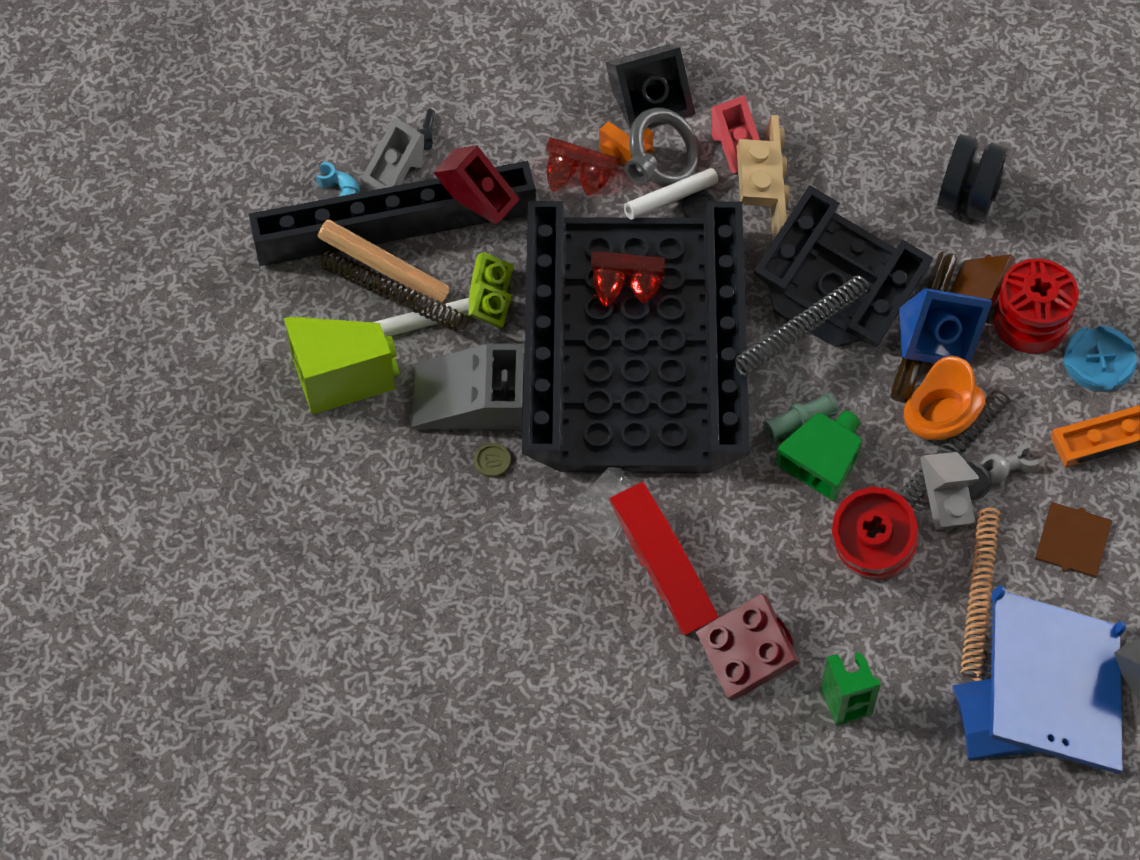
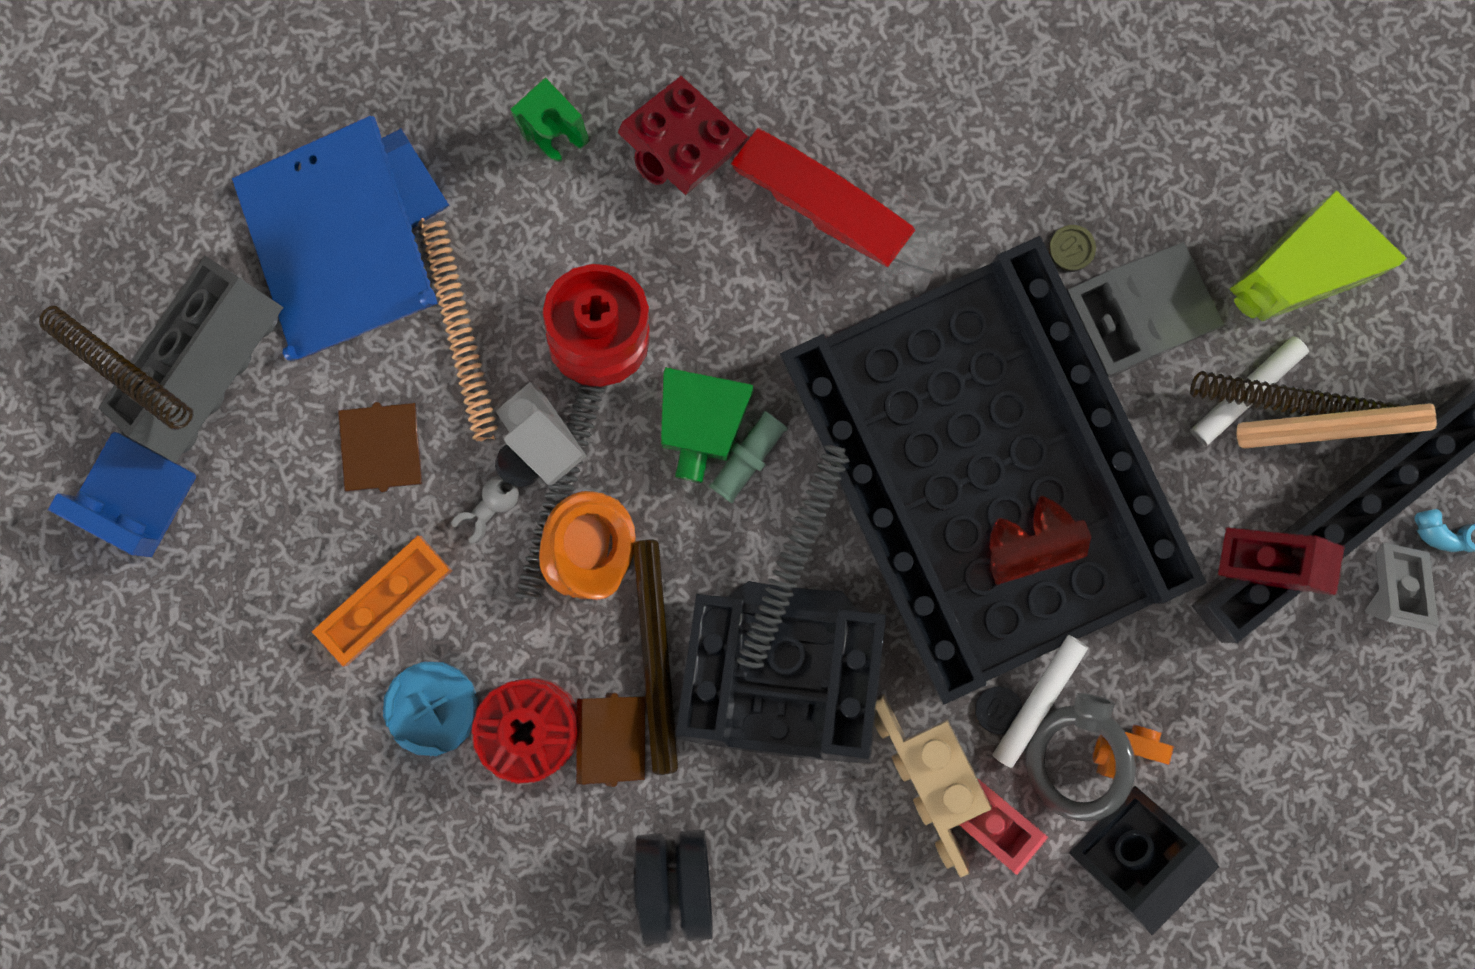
camera: 155 degrees right, 25 degrees up
black hand [415,109,435,150] -> none
lime slope [468,252,514,329] -> none
clear red tile [545,137,620,196] -> none
blue slope [899,288,992,364] -> none

